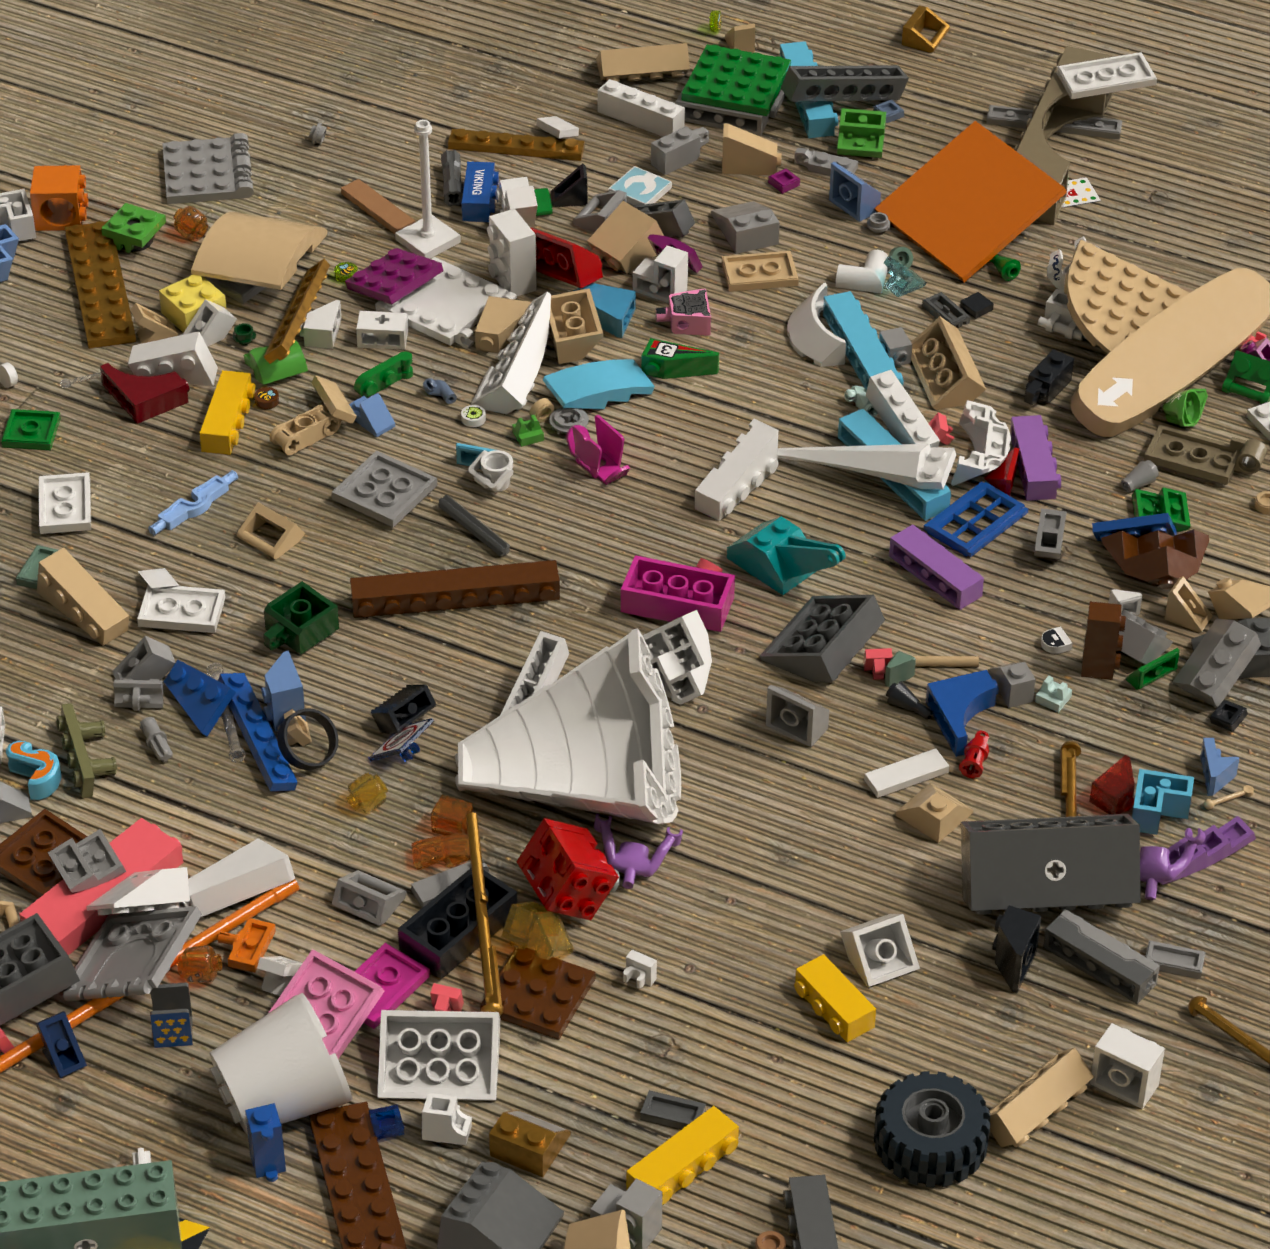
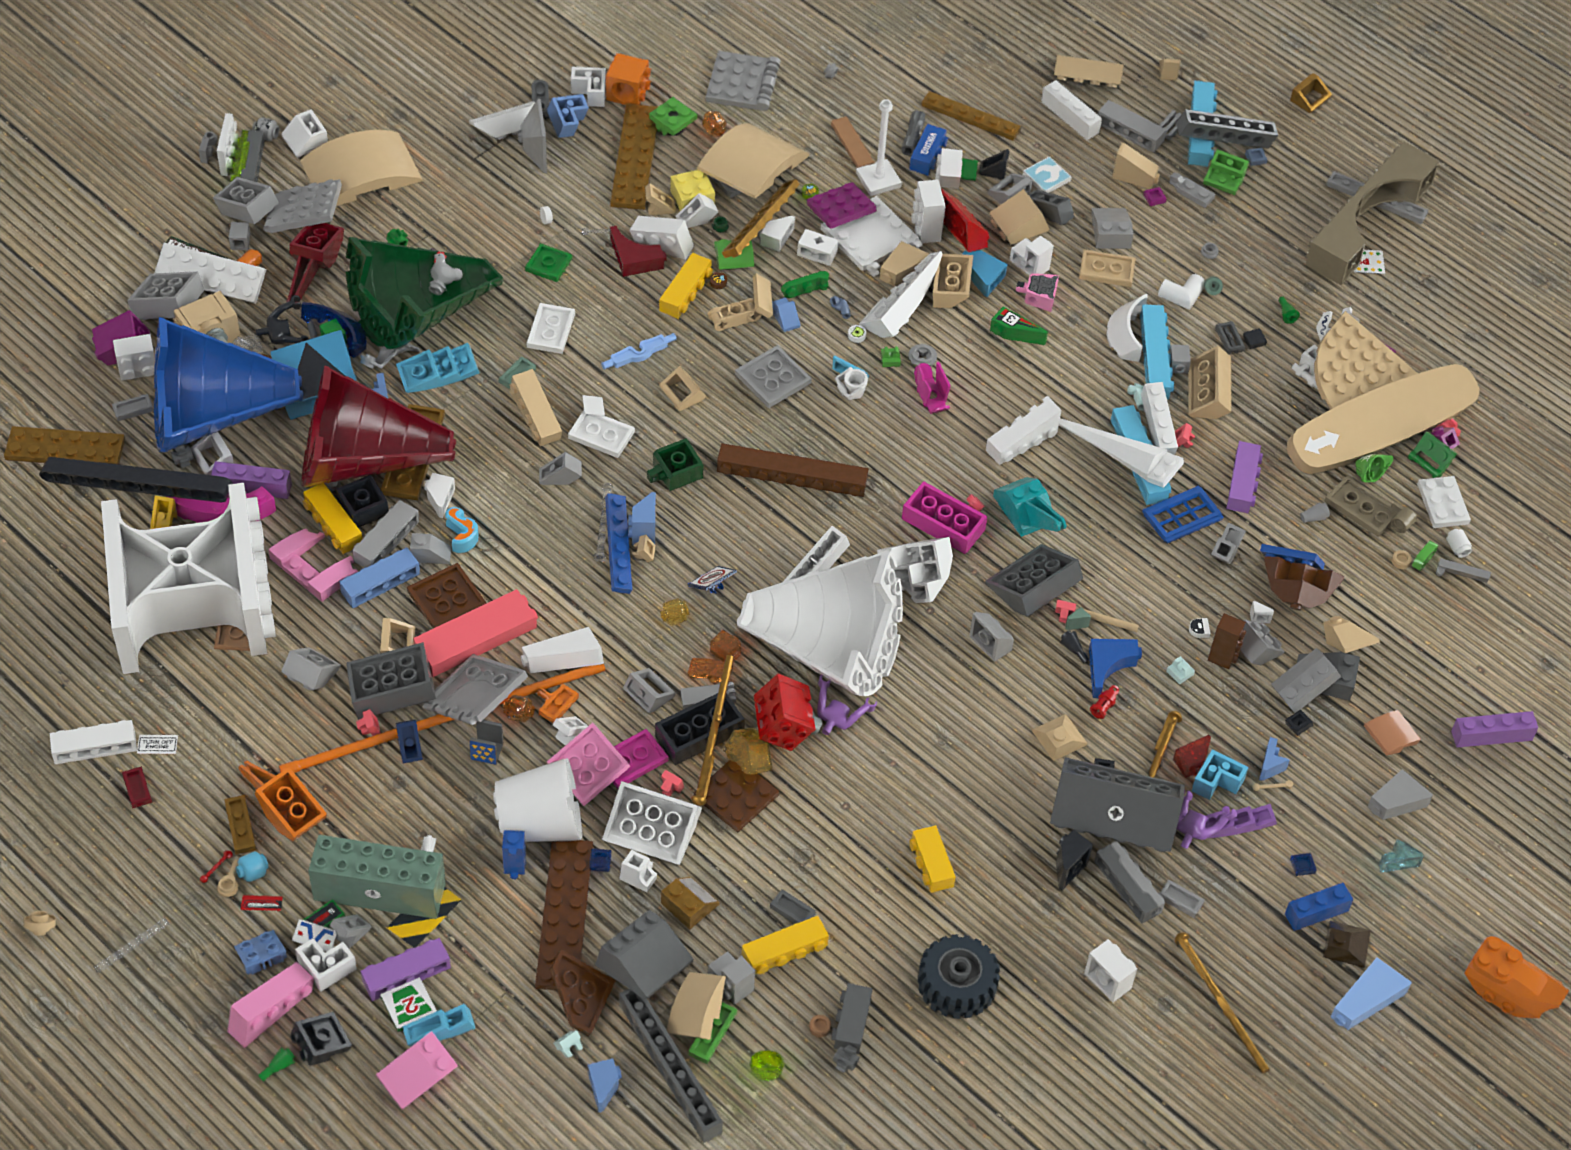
camera: 15 degrees right, 10 degrees up
light grey slope [48,829,126,893] -> none
olive plate [56,703,117,798] -> none
white slope [86,867,190,915] -> none
light grey hips [113,678,164,711] -> none
light grey axle [140,717,173,762] -> none
blue wing [164,660,236,737] -> none
black tyre [277,708,339,770] -> none
black brick [371,684,436,734] -> none
dark grey axle [439,495,510,557] -> none
tan tile [529,398,554,423] -> none
white tile [537,116,579,139] -> none
medium azure slope [543,359,655,409] -> none
white tile [623,950,657,989] -> none
magenta slope [648,234,703,273] -> none
light grey hinge [651,126,709,175] -> none
green plate [681,44,791,116] -> none
clear neon green tile [709,10,722,32] -> none
medium blue slope [829,162,881,222] -> none
white slope [840,914,920,987] -> none
white tile [864,749,949,798] -> none
orange tile [874,121,1067,283] -> none
clear light blue slope [883,256,927,297] -> none
medium lavender brick [889,524,984,610] -> none
white windscreen [951,400,1011,486] -> none
red slope [984,448,1020,496] -> none
light grey slope [988,662,1036,708] -> none
tan brick [989,1047,1094,1147] -> none
black hinge [1024,349,1074,405] -> none
white tile [1056,52,1157,99] -> none
green slope [1126,648,1180,690] -> none
green slope [1132,487,1191,532] -> none
tan slope [1165,576,1213,633] -> none

